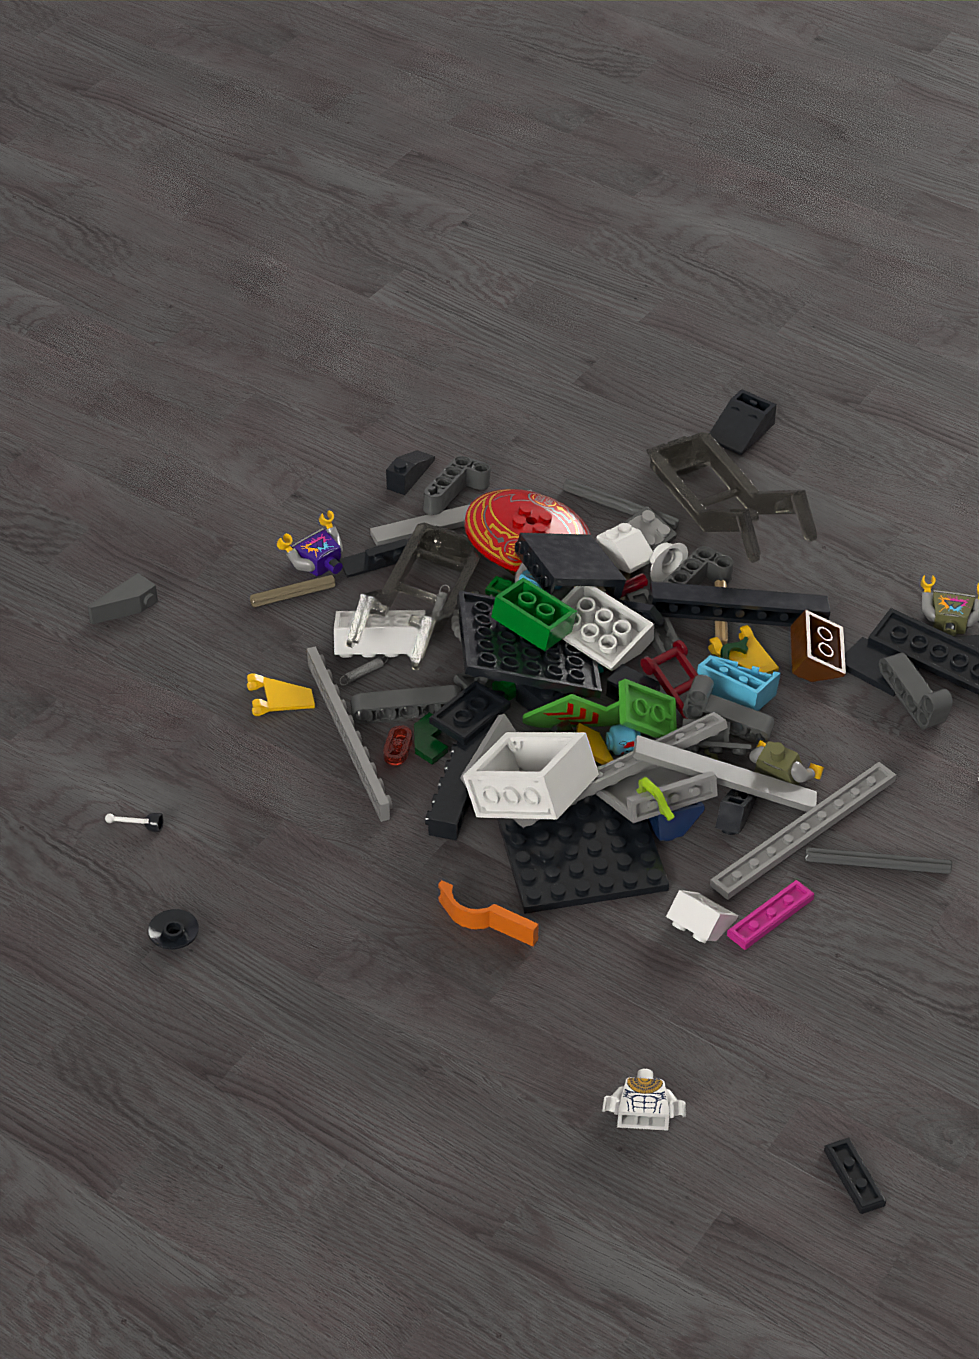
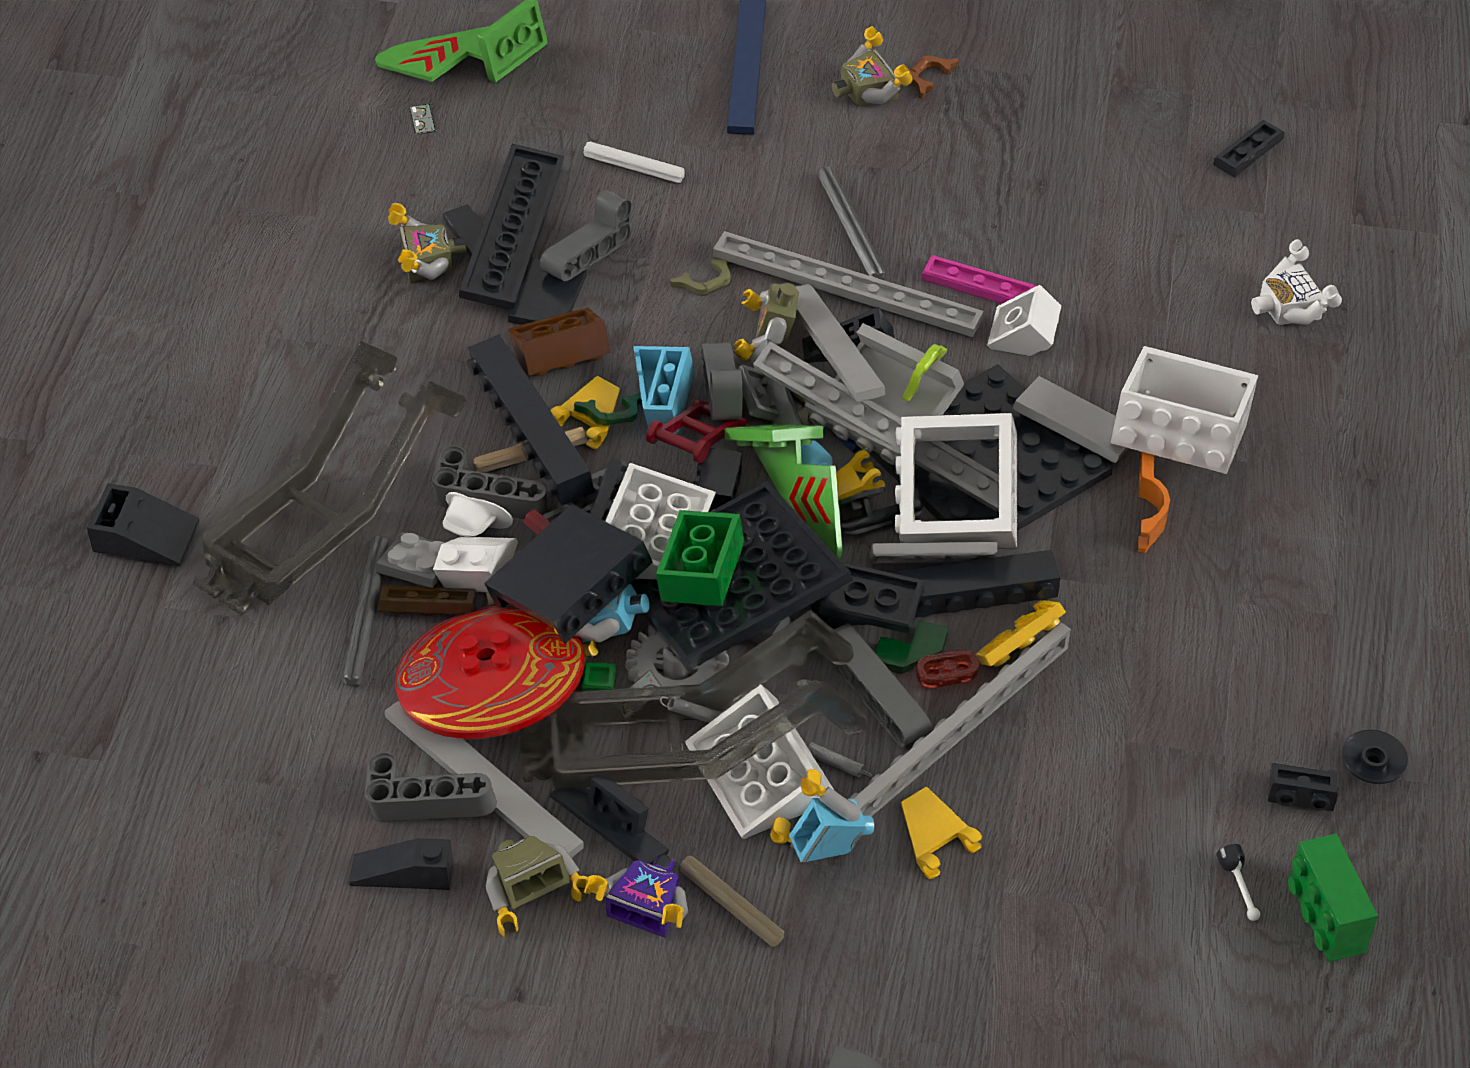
camera: 115 degrees left, 5 degrees up
none -> dark brown plate [379,586,476,616]
none -> olive torso [486,836,591,936]
none -> olive helmet [670,259,731,295]
none -> medium azure torso [770,769,874,862]
none -> yellow wing [975,600,1066,667]
none -> light grey tile [1012,376,1129,463]
none -> white window [1111,346,1258,474]
none -> black bracket [1268,763,1339,812]
none -> green brick [1287,833,1378,962]

